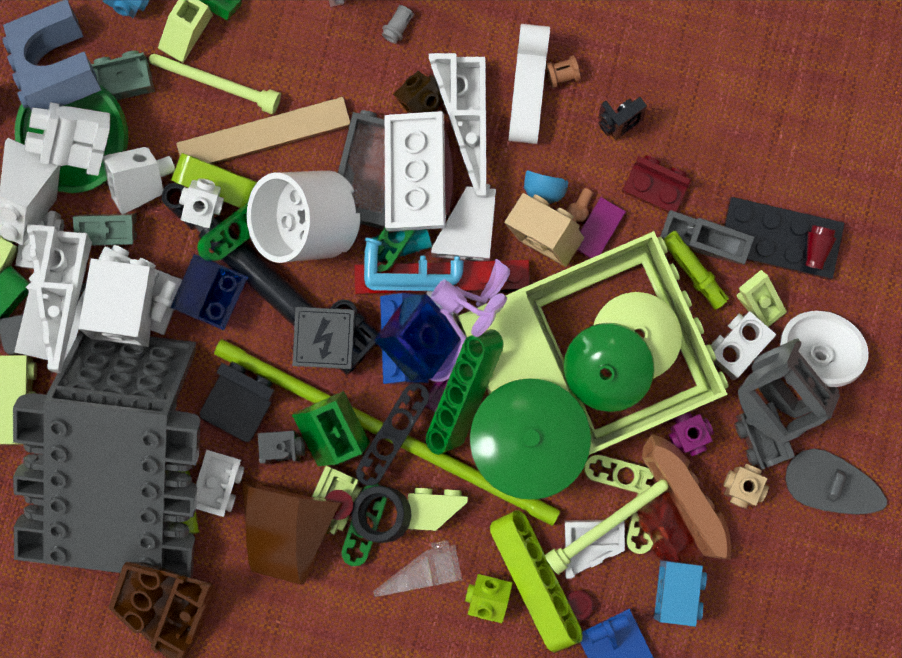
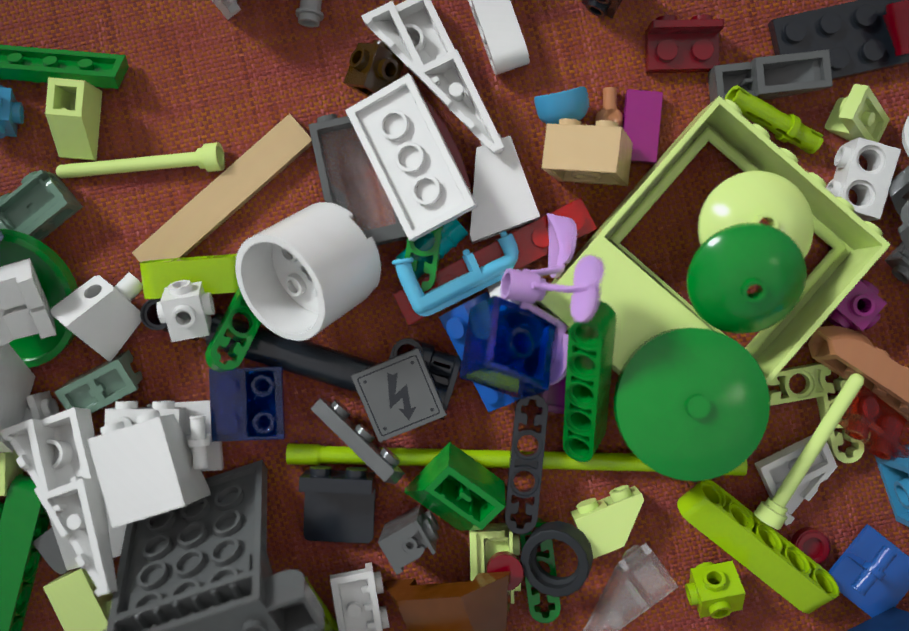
camera: 25 degrees left, 5 degrees up
none -> dark grey plate [311,398,405,484]

